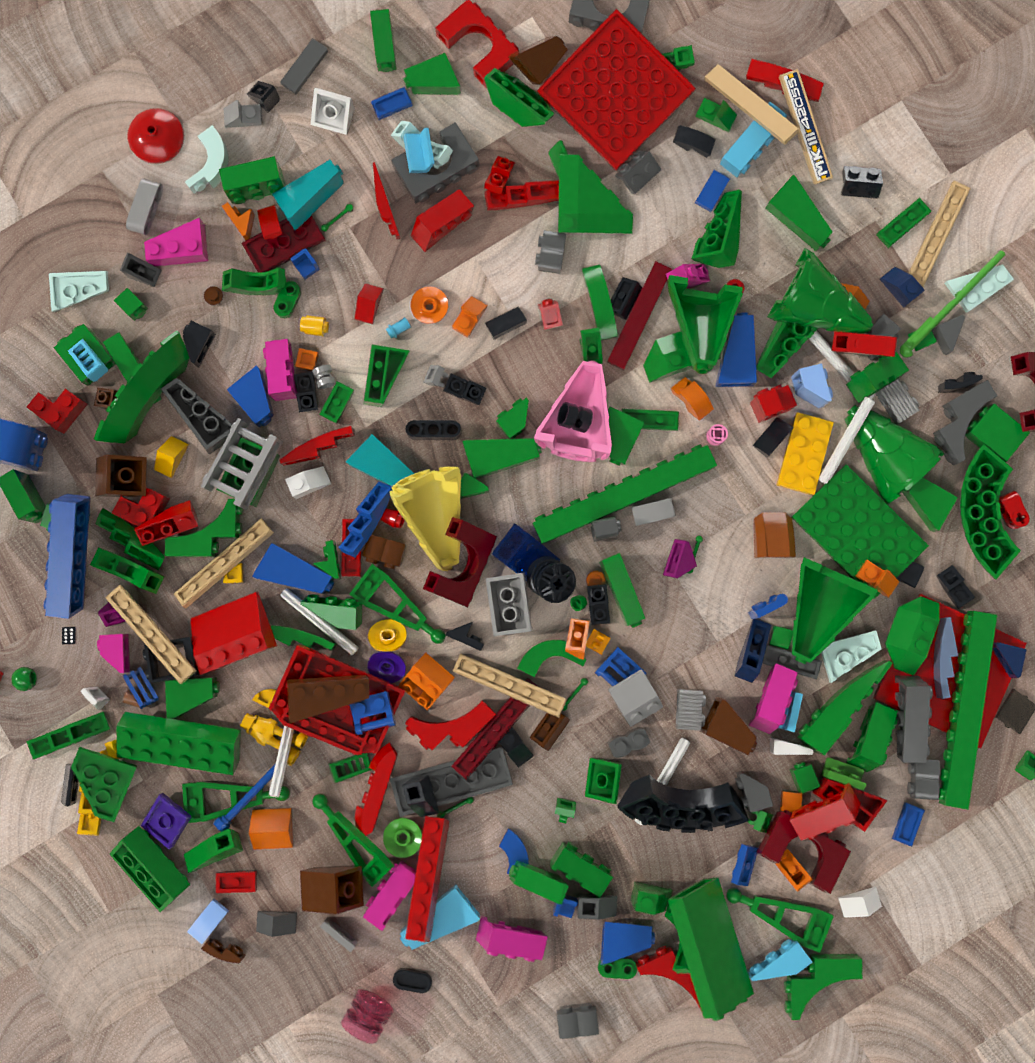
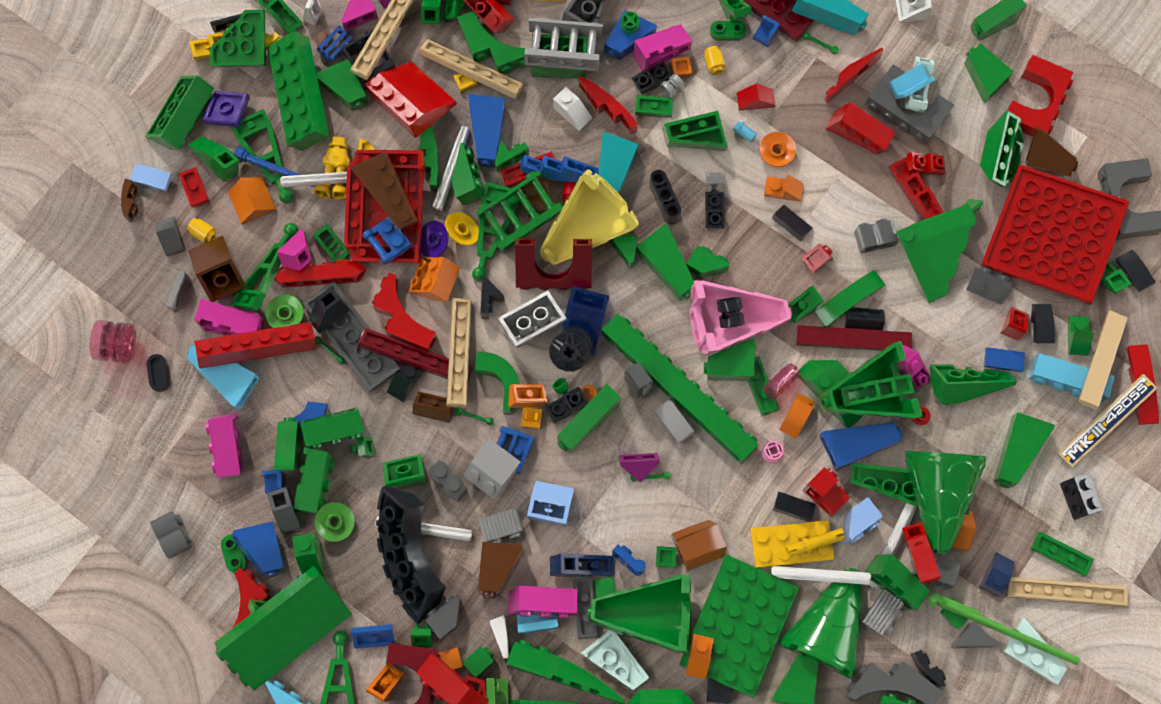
camera: 70 degrees right, 10 degrees down
blue tile [371,87,413,120] -> none
none -> yellow brick [187,218,216,243]
none -> dark pink slope [277,229,312,271]
none -> green brick [300,407,364,449]
none -> bright green dish [315,502,354,542]
none -> green fence [476,171,563,252]
none -> light blue slope [527,481,574,527]
none -> green wheel [621,11,640,34]
none -> green plate [655,546,677,568]
none -> clear pink axle [763,363,800,400]
none -> yellow pin [785,528,845,558]
none -> green slope [839,374,914,407]
none -> red slope [1000,307,1029,341]
none -> black slope [1116,249,1155,292]

